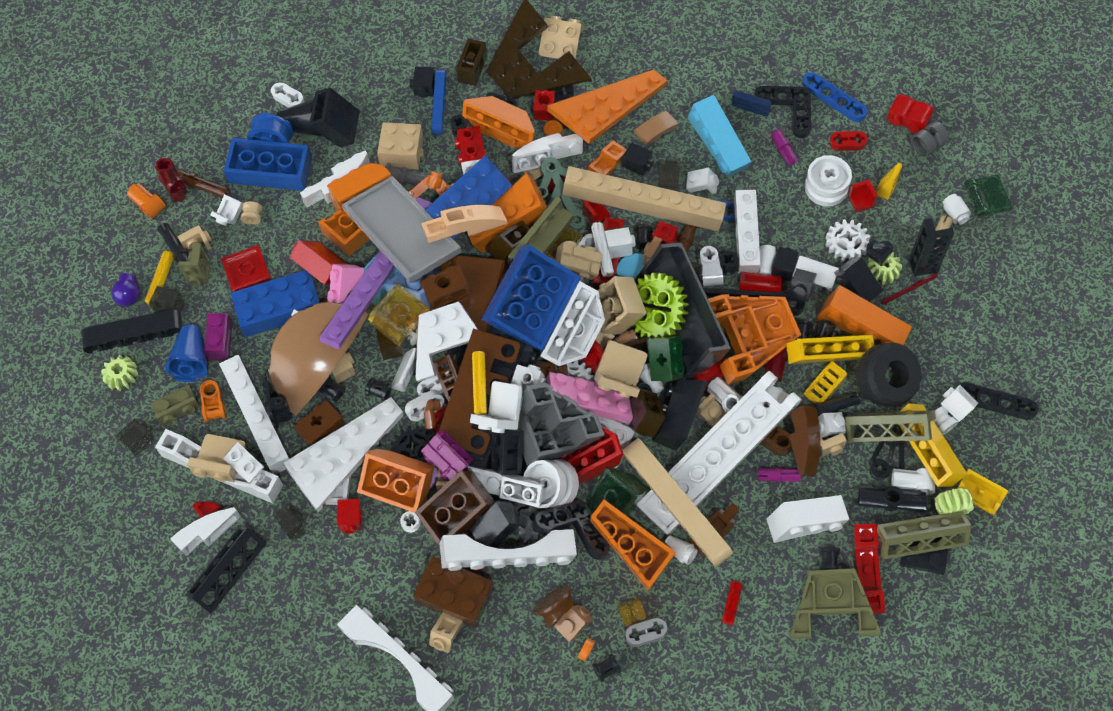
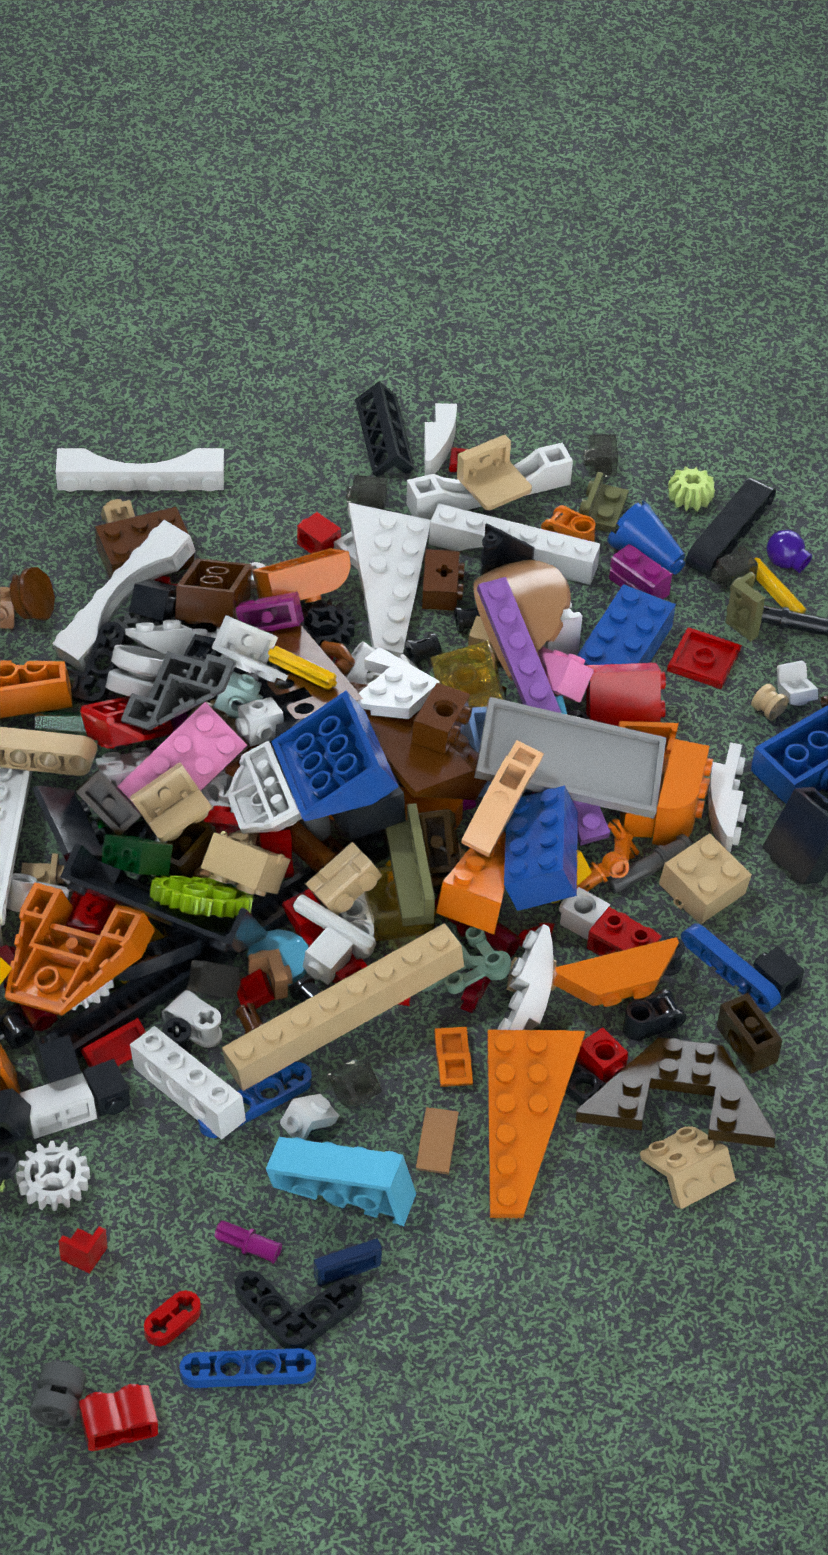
camera: 130 degrees right, 15 degrees down
tan bracket [177,225,212,250] -> none
white hinge [223,442,265,484] -> none
black brick [622,142,654,176] -> none
red brick [652,221,678,244] -> none
white cone [759,245,777,275] -> none
white wheel [805,156,852,206] -> none
yellow slope [875,163,902,200] -> none

